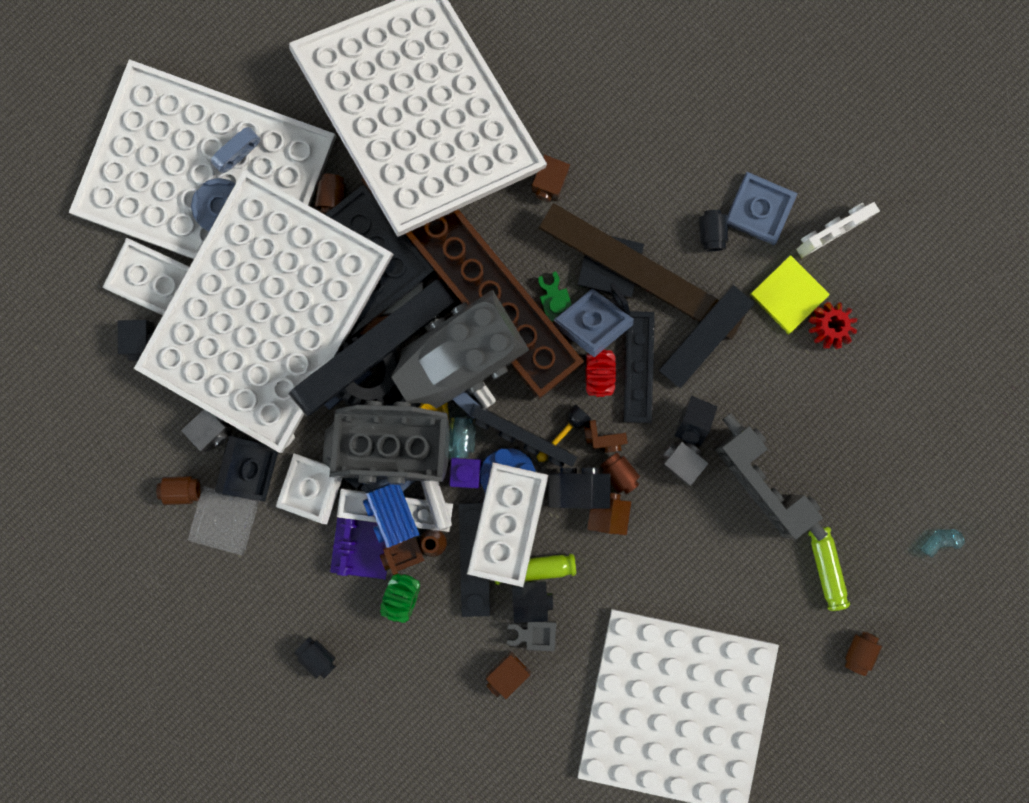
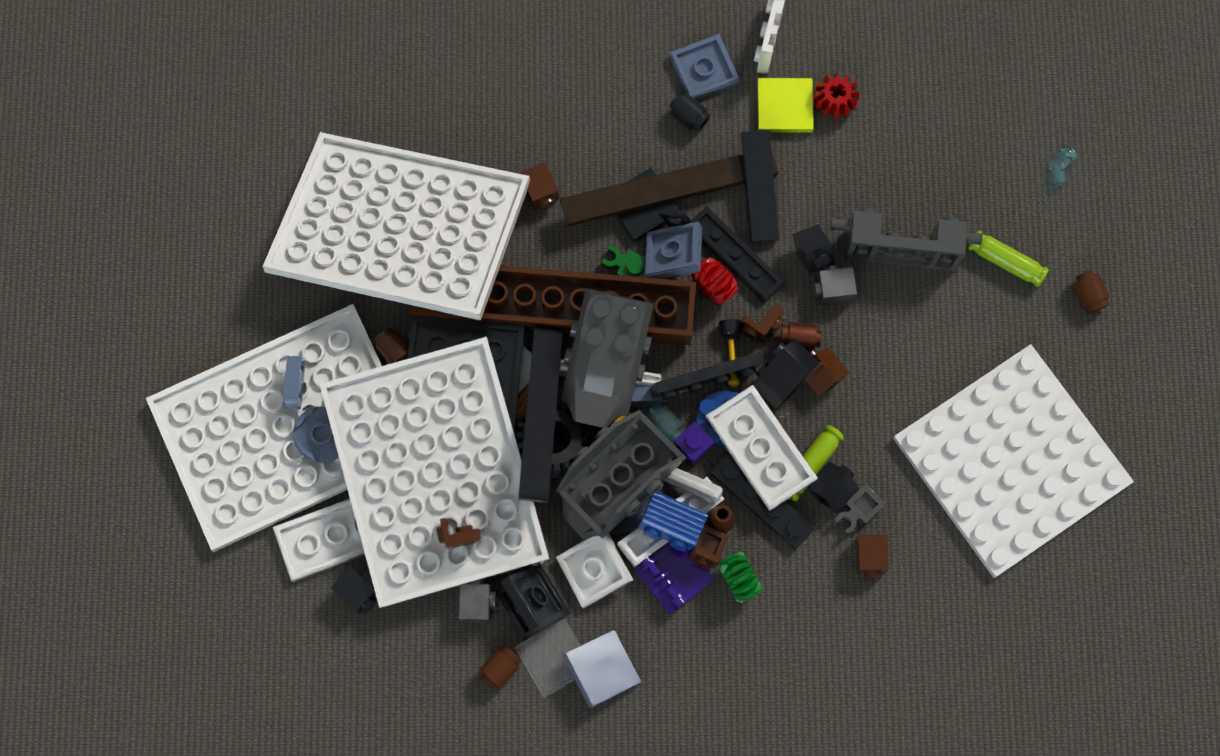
camera: 50 degrees left, 10 degrees down
black brick [294,637,336,679] -> none
none -> reddish brown bracket [436,518,483,549]
none -> tile [563,630,641,708]

